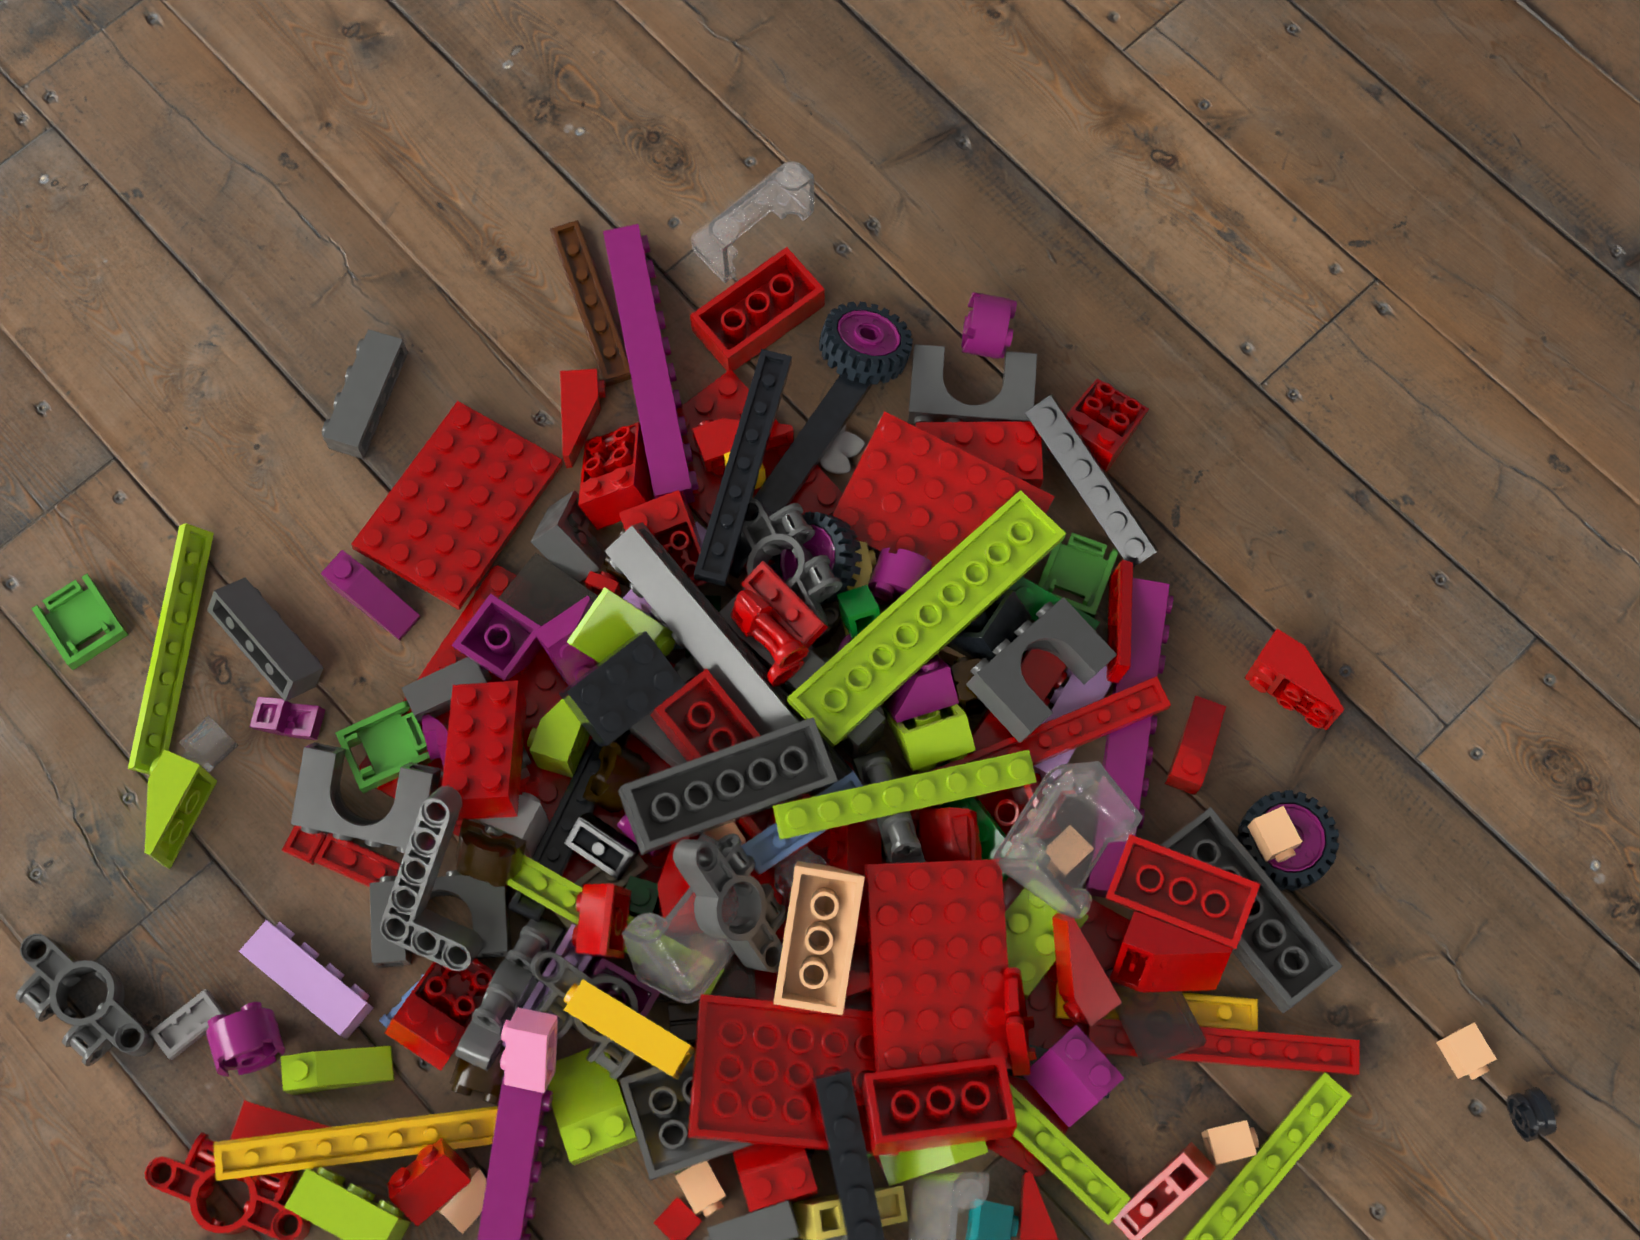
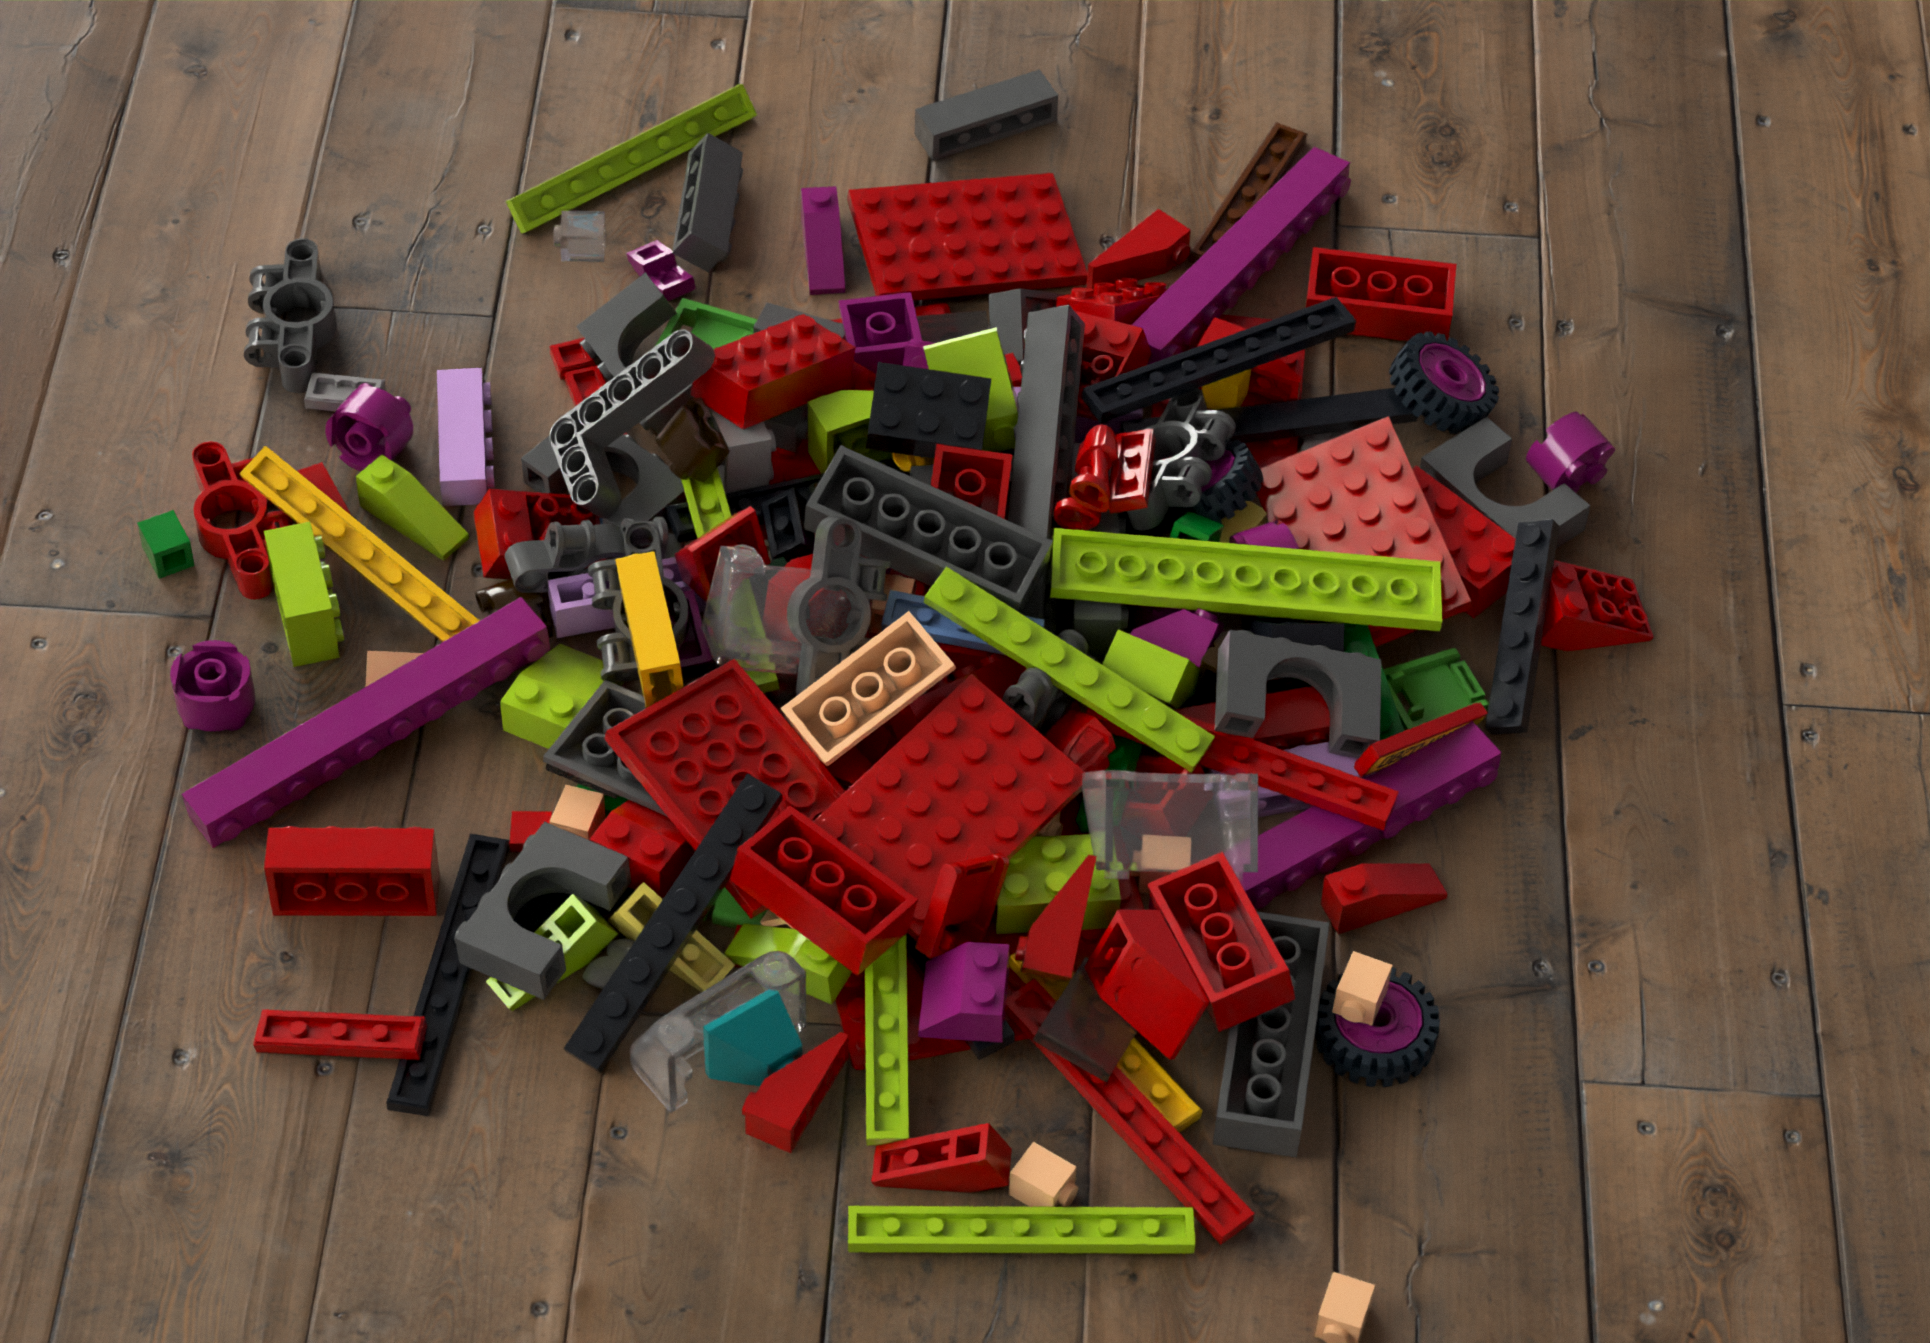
camera: 45 degrees right, 20 degrees down
bright green container [31,573,128,670] -> none
lime slope [145,749,217,869] -> none
red brick [388,1138,472,1227] -> none
bright pink brick [500,1007,558,1093] -> none
clear windscreen [691,161,814,284] -> none
red slope [1244,628,1344,730] -> none

